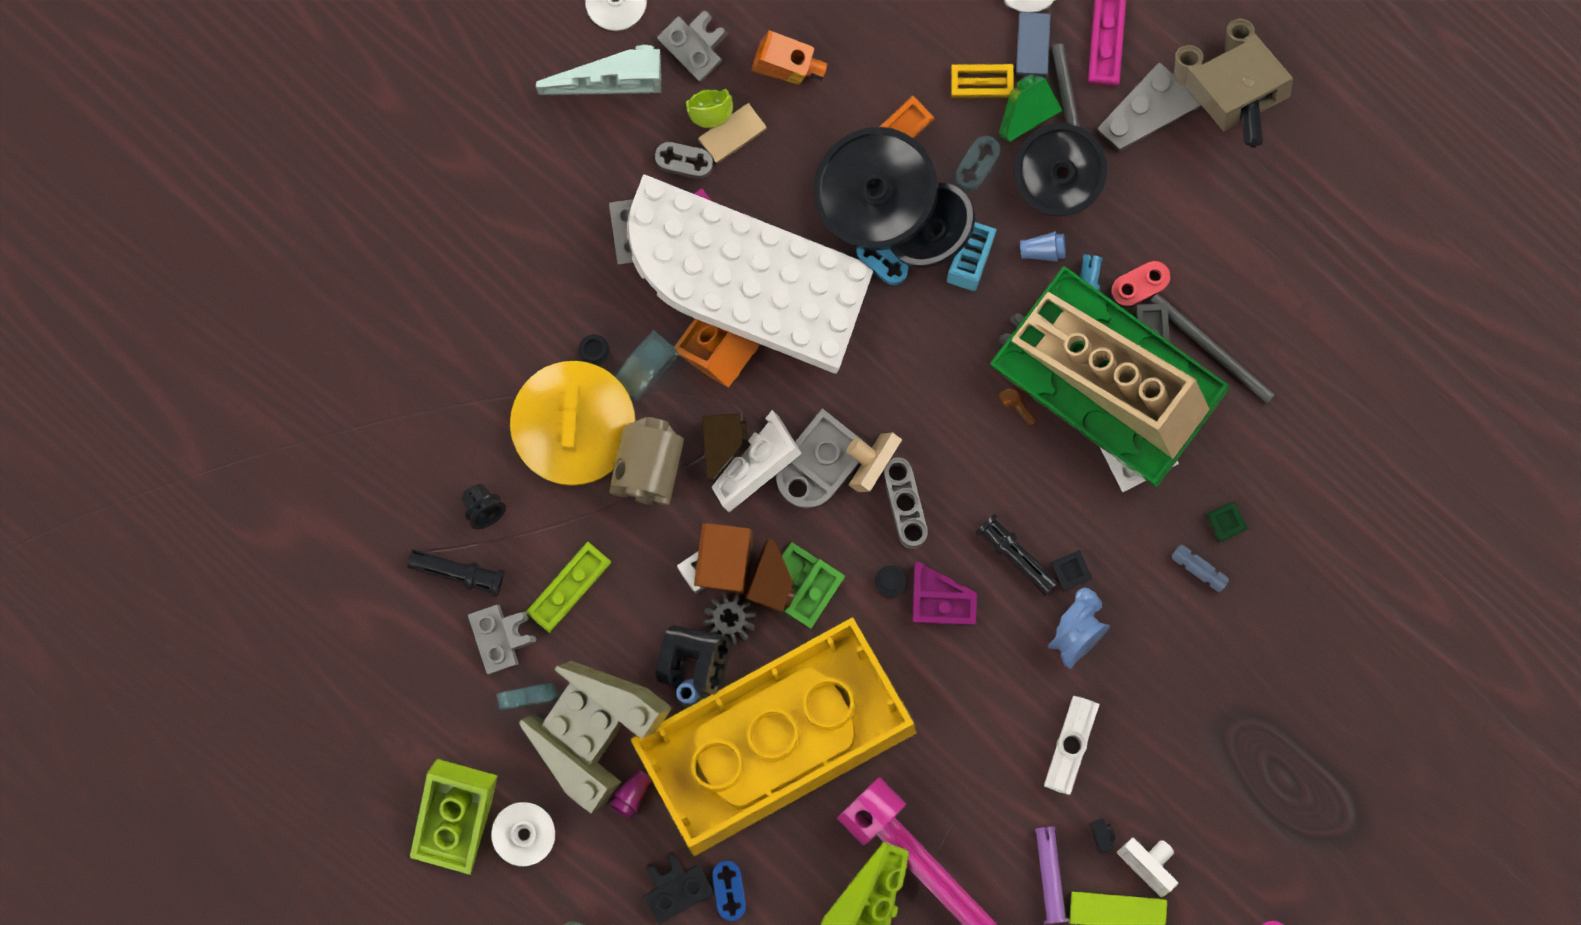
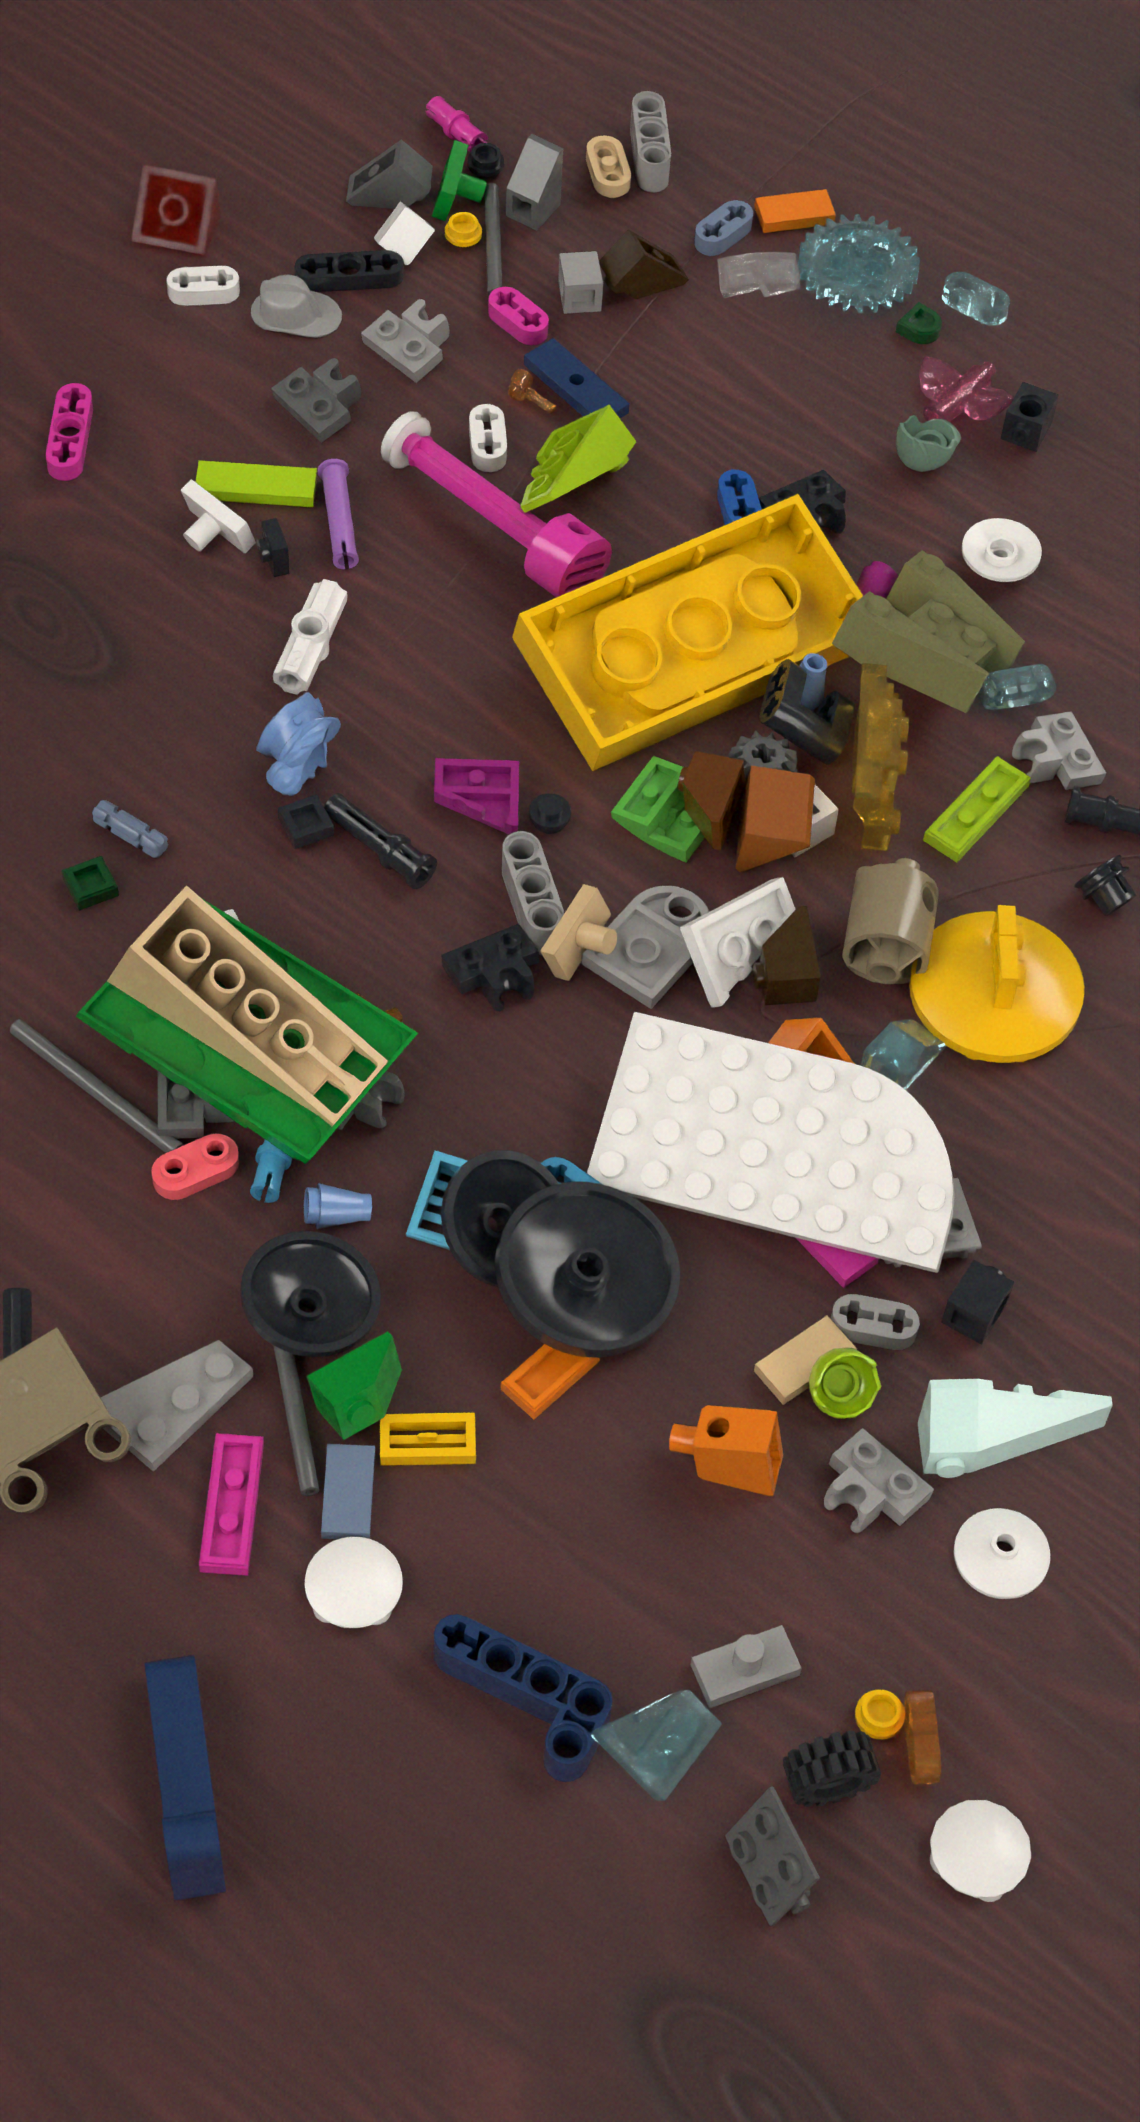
camera: 175 degrees right, 25 degrees down
lime slope [410,759,497,875] -> none
black plate [578,334,610,365] -> none
clear light blue beam [955,136,1000,191] -> none
none -> black plate [441,924,539,1011]
none -> clear yellow bracket [851,663,909,851]
none -> black brick [941,1260,1014,1345]

